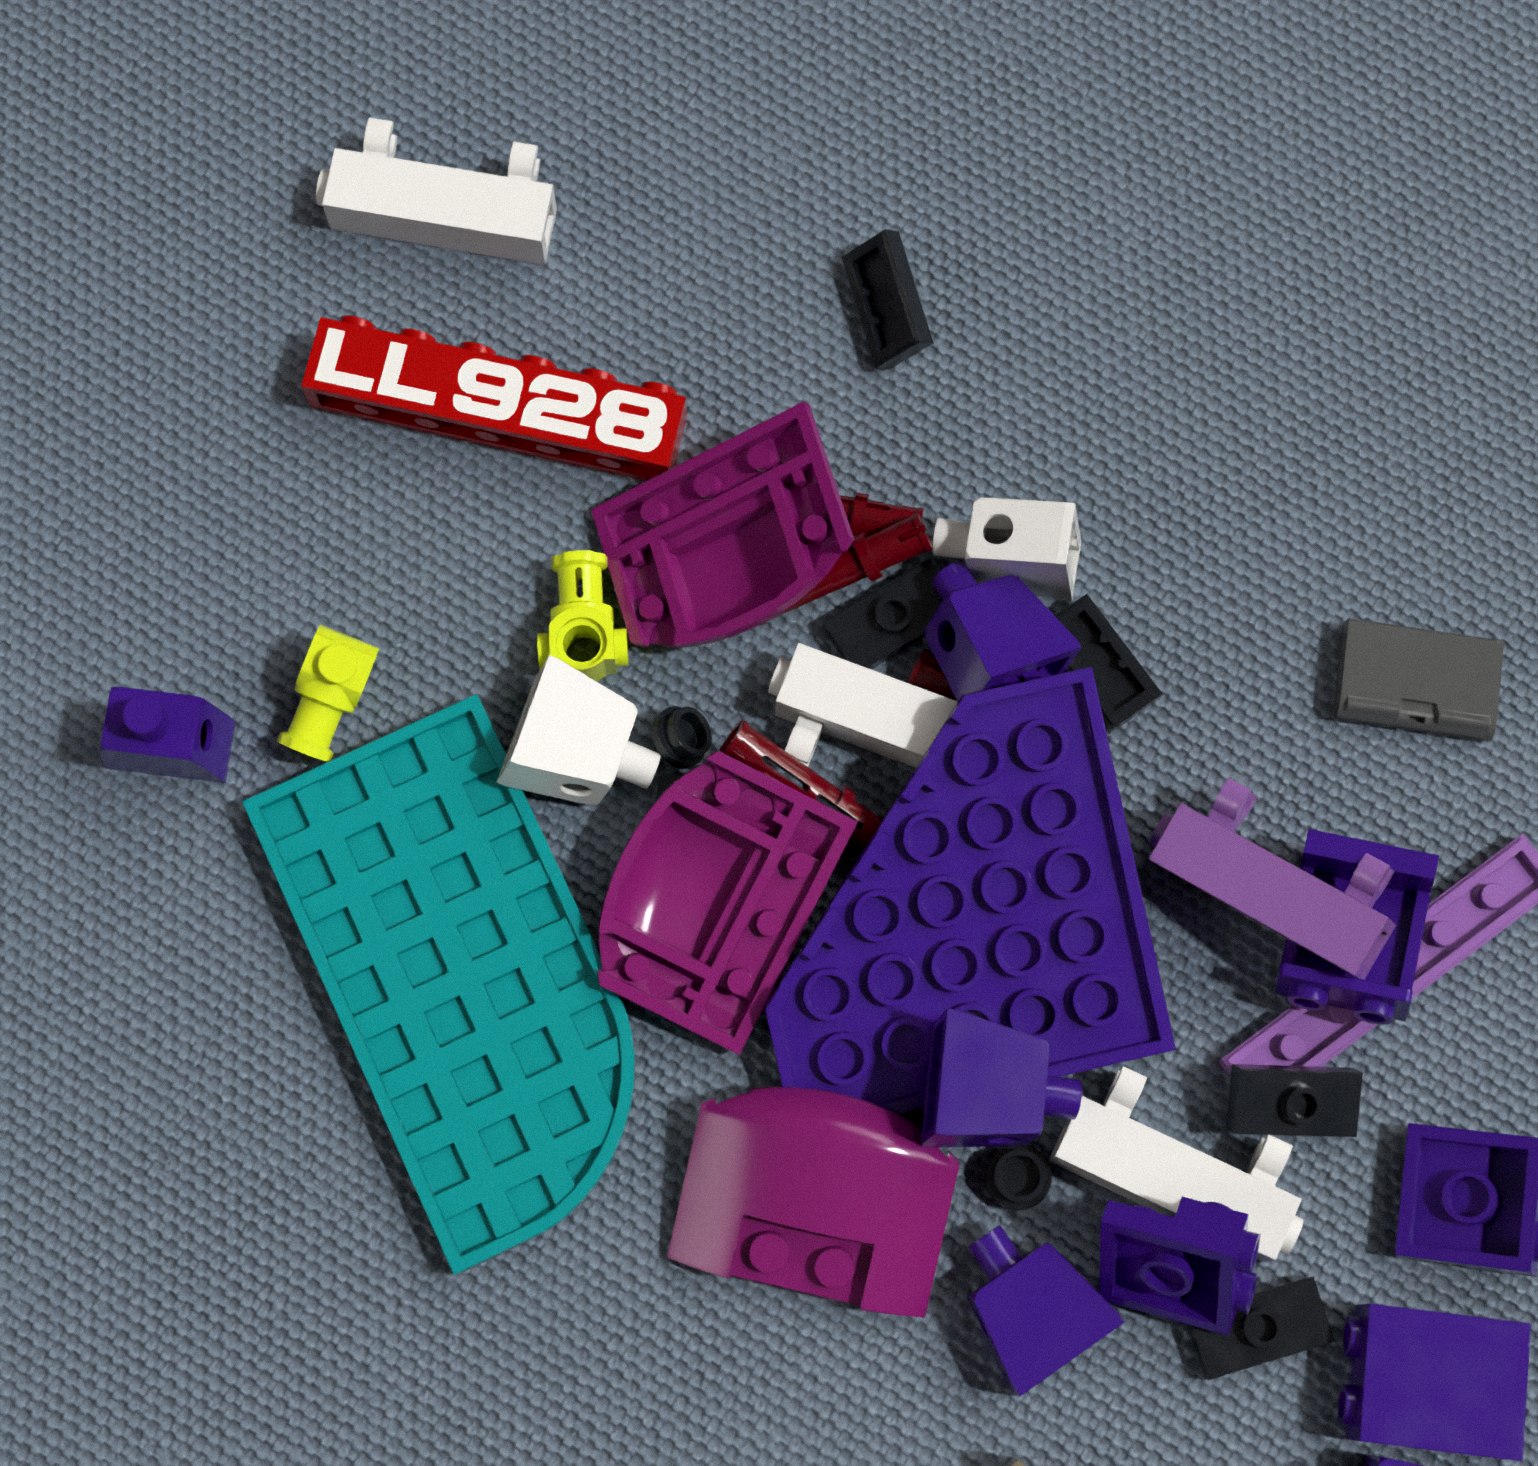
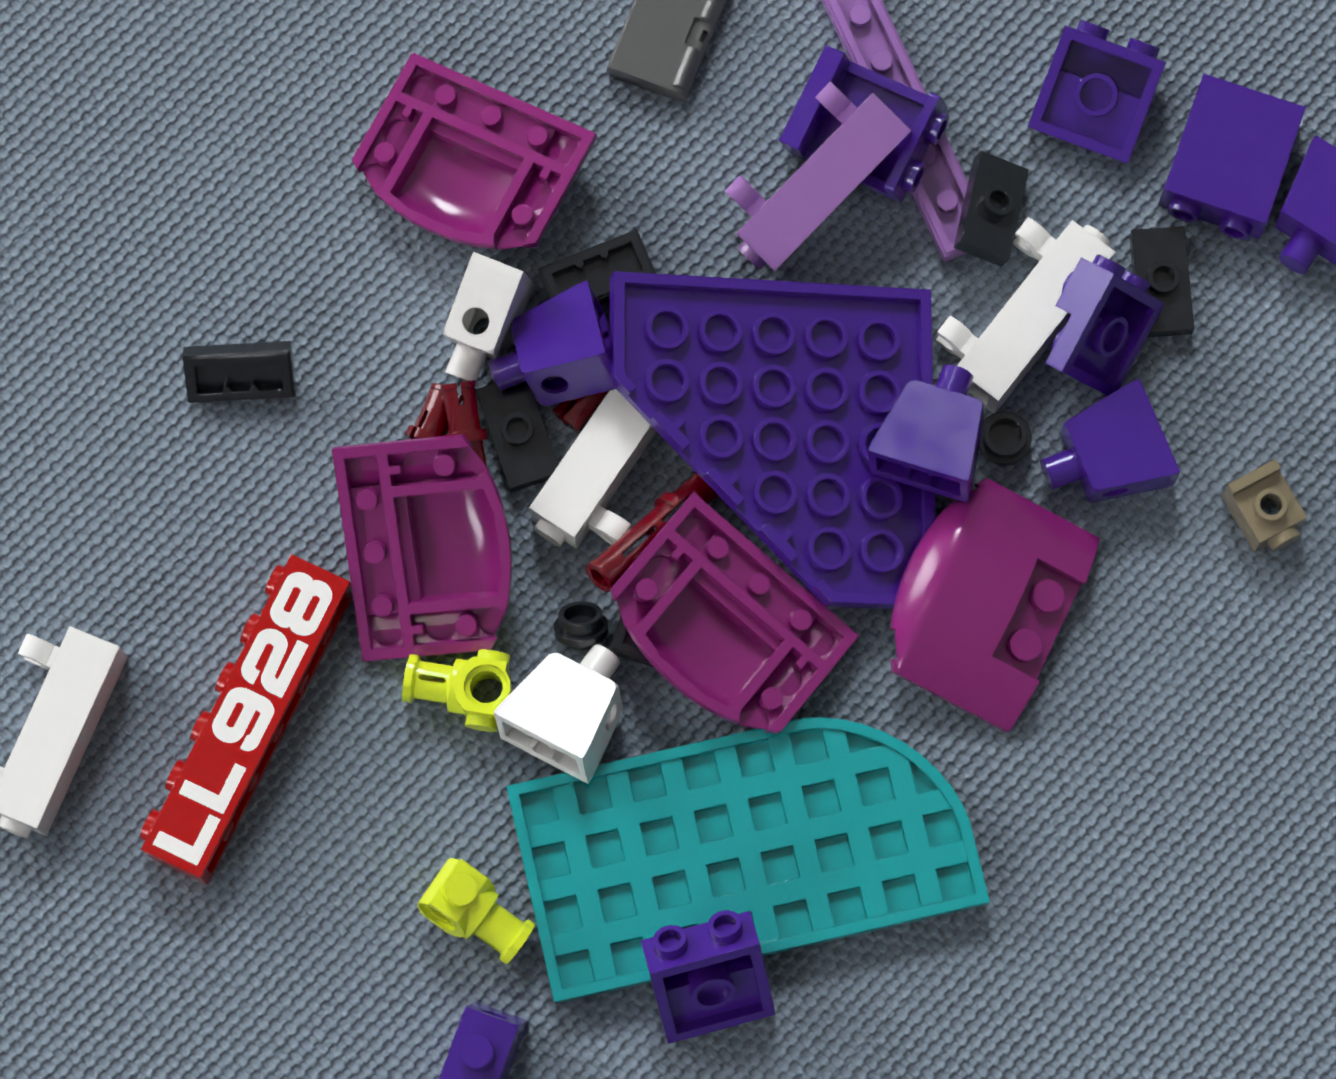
camera: 70 degrees left, 0 degrees up
none -> magenta slope [351,52,598,249]
none -> dark purple plate [641,910,776,1044]

